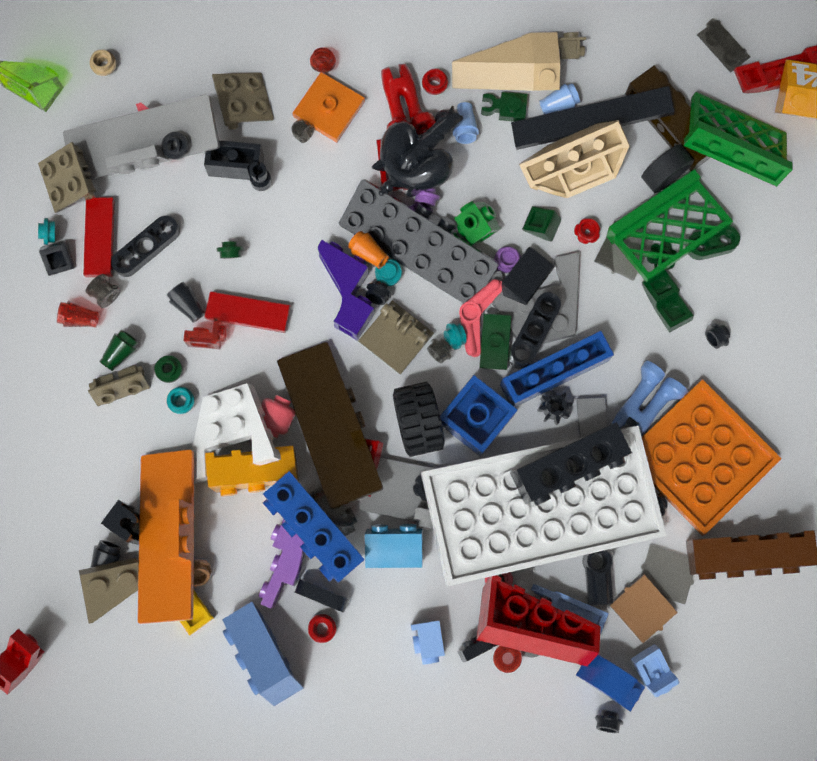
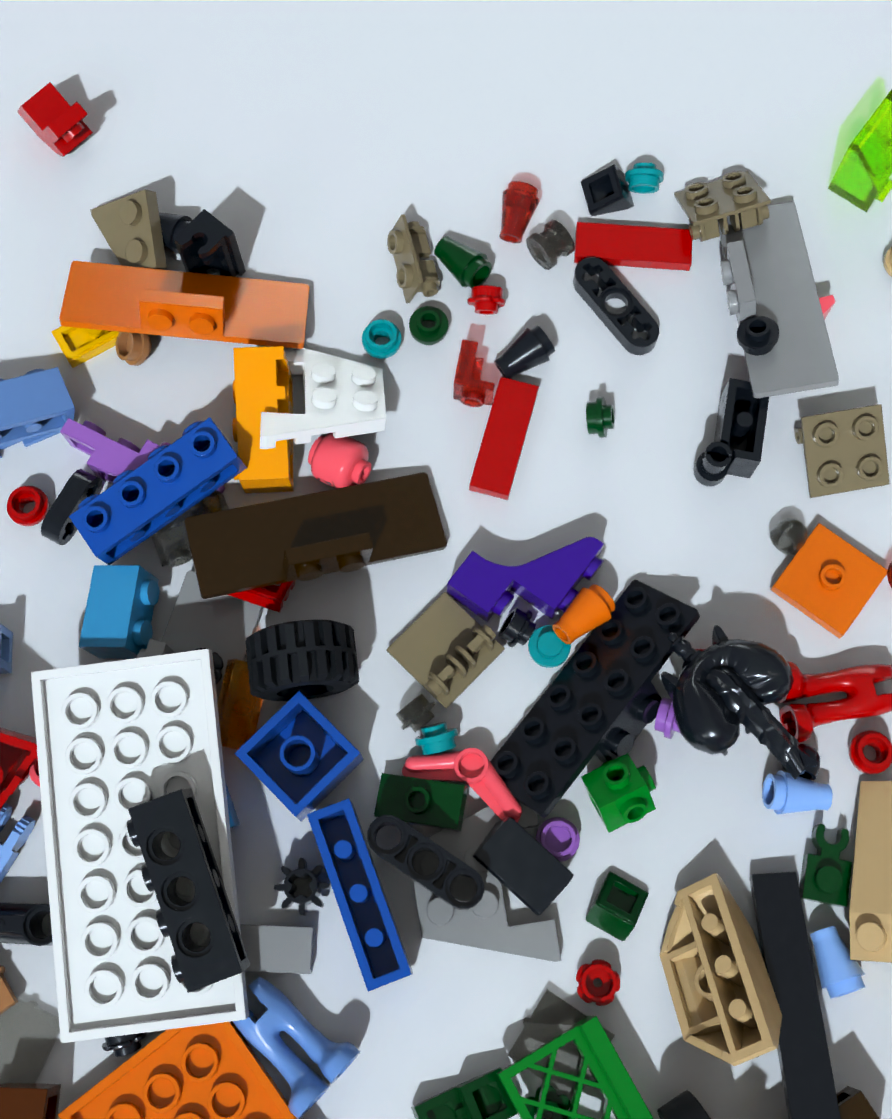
camera: 100 degrees right, 5 degrees down
none -> clear orange slope [218,659,263,751]
none -> red plate [467,285,506,315]

